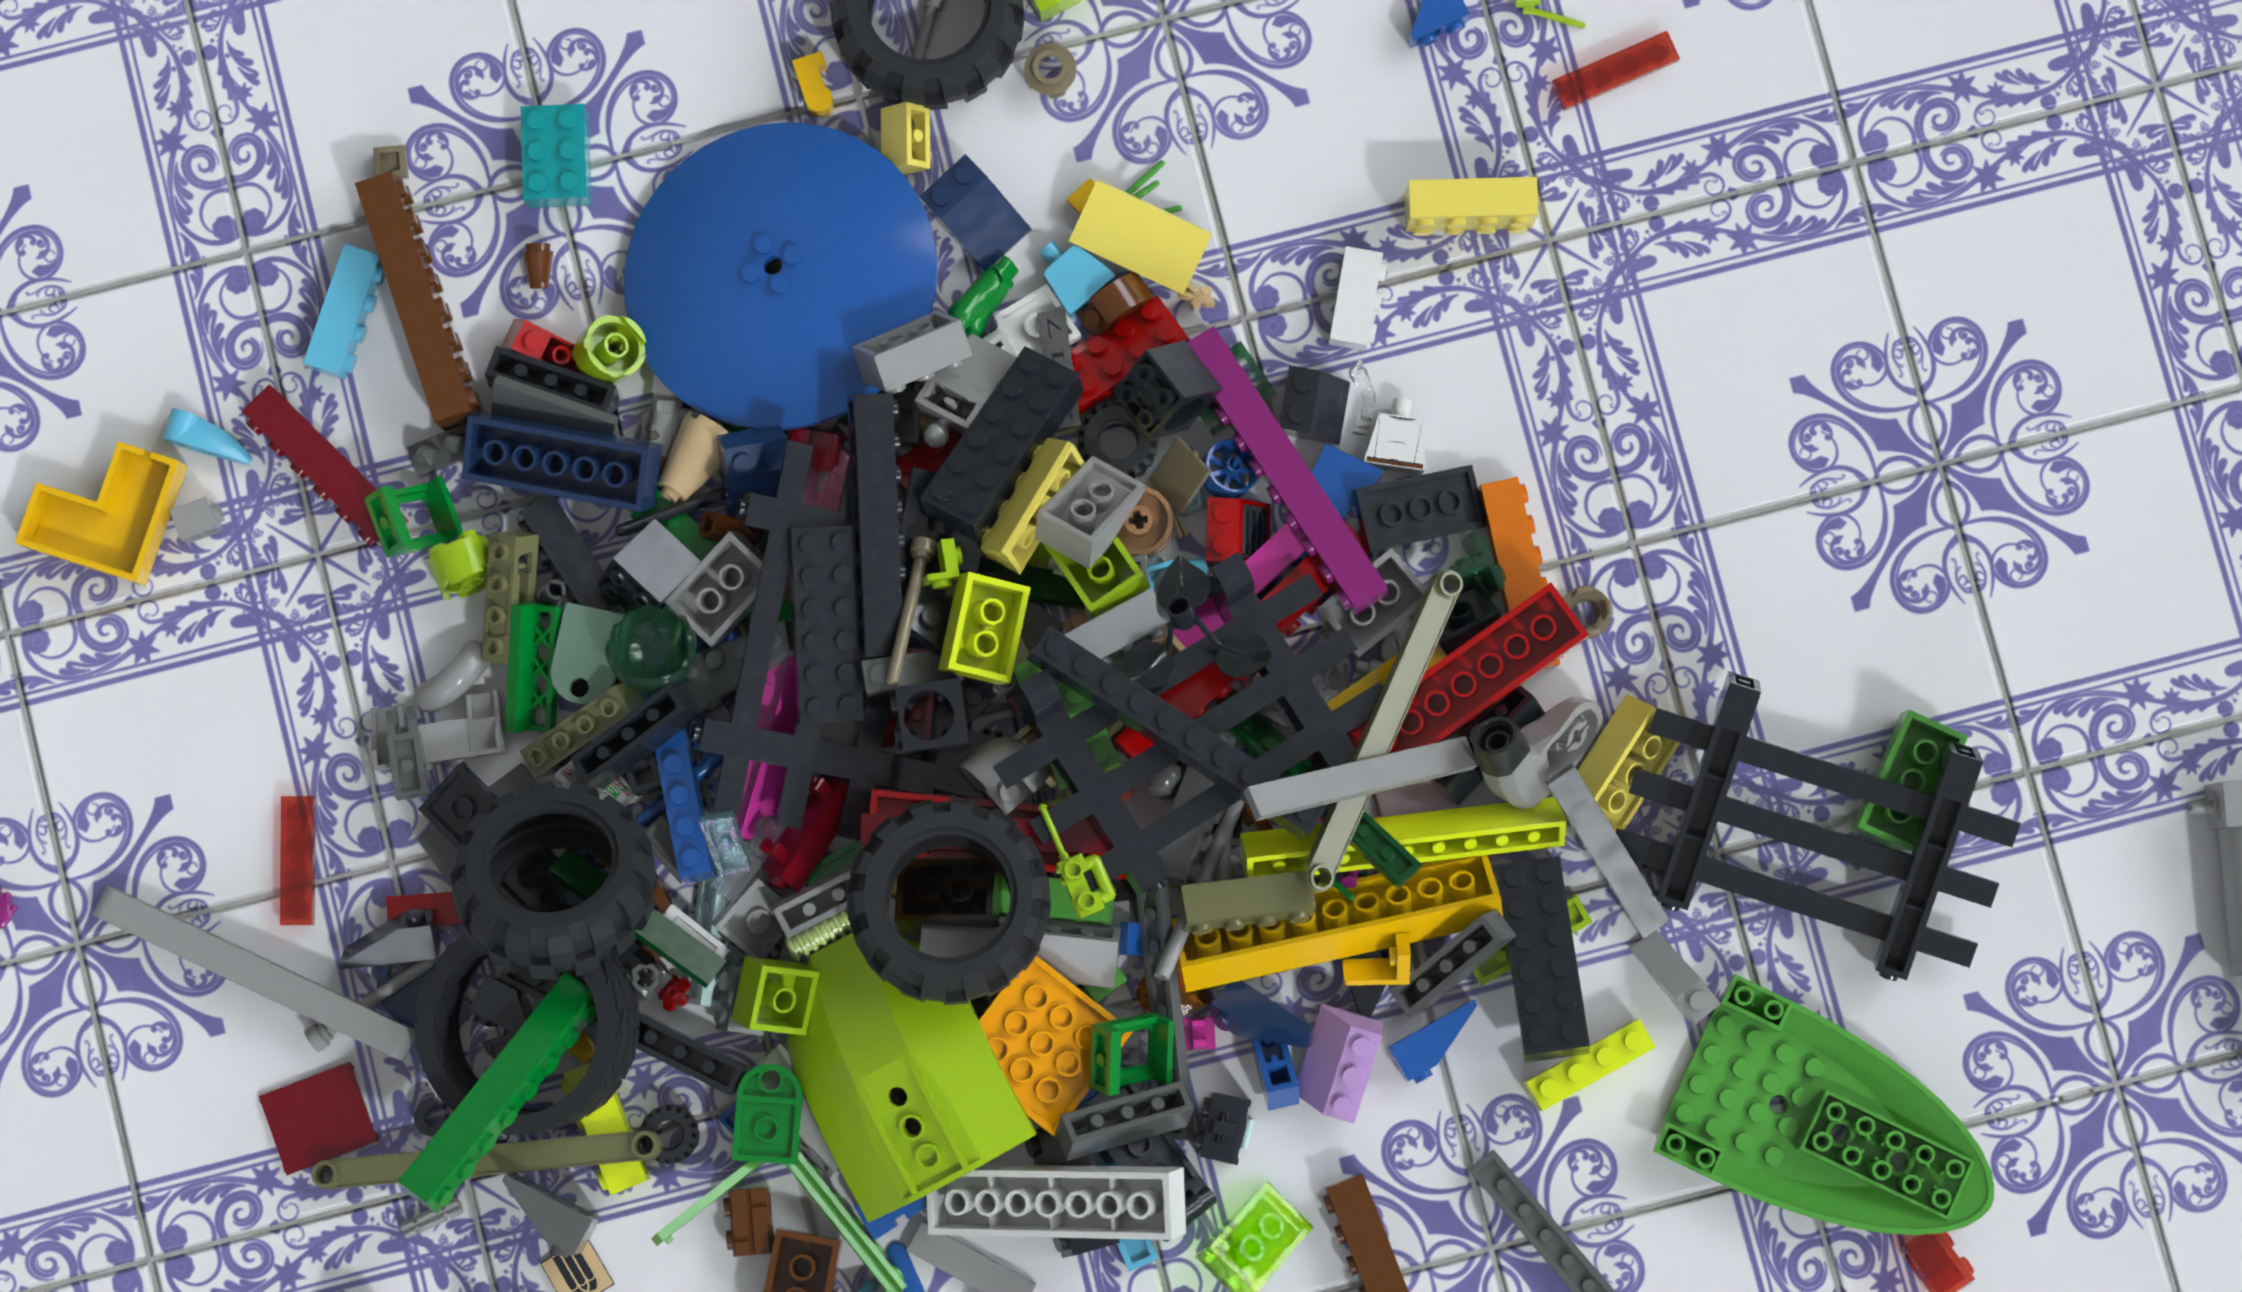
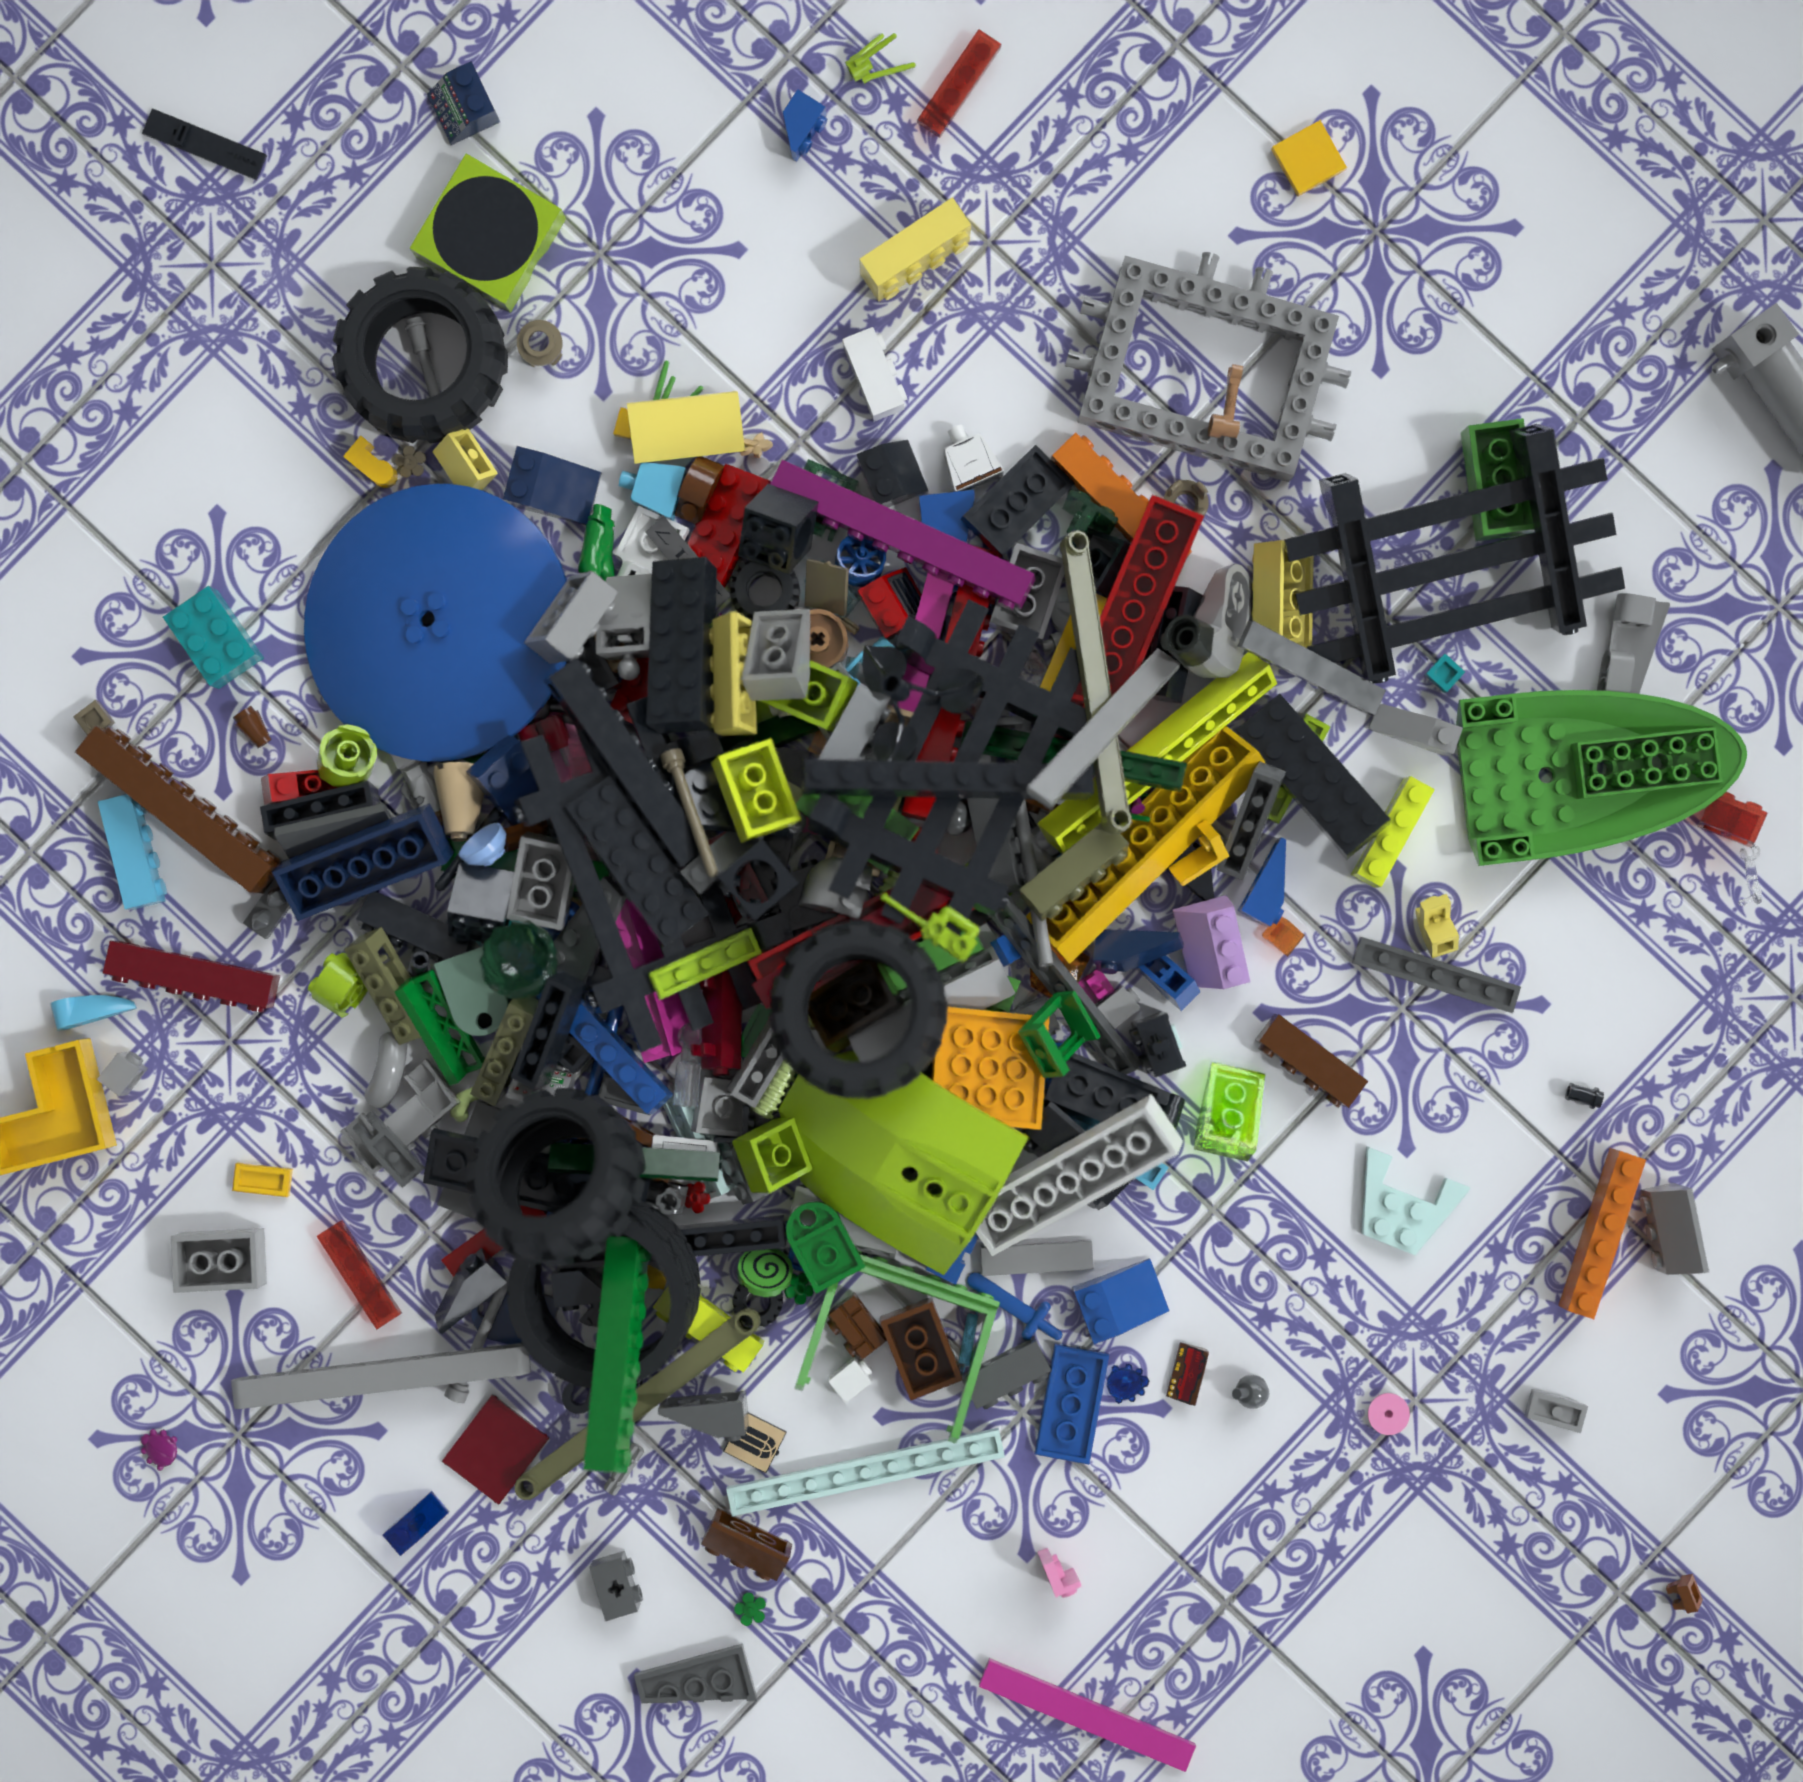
camera: 30 degrees left, 5 degrees up
green window [364,476,463,558] -> none
clear light blue plate [699,810,752,877] -> none
lime bracket [923,538,962,590] -> none
dark grey brick [1055,1081,1194,1161] -> none
clear piece [1349,360,1376,436] -> none
none -> light grey brick [171,1228,267,1293]
none -> yellow tile [232,1163,293,1197]
none -> clear blue slope [382,1491,450,1556]
none -> dark tan plant [395,446,426,478]
none -> yellowish green arm [450,1087,478,1122]
none -> light blue piece [459,823,506,867]
none -> lime tile [647,928,762,1000]
none -> bright green tile [737,1249,793,1297]
none -> green plant [784,1273,814,1305]
none -> white brick [828,1356,873,1403]
none -> light grey brick [1065,252,1351,482]
none -> light grey brick [1096,986,1141,1029]
none -> medium nougat brick [1208,364,1243,438]
none -> clear orange slope [1262,917,1305,957]
none -> yellow tile [1271,120,1347,197]
none -> light yellow brick [1415,894,1459,958]
none -> teal plate [1424,654,1465,693]
none -> light grey panel [1597,593,1670,694]

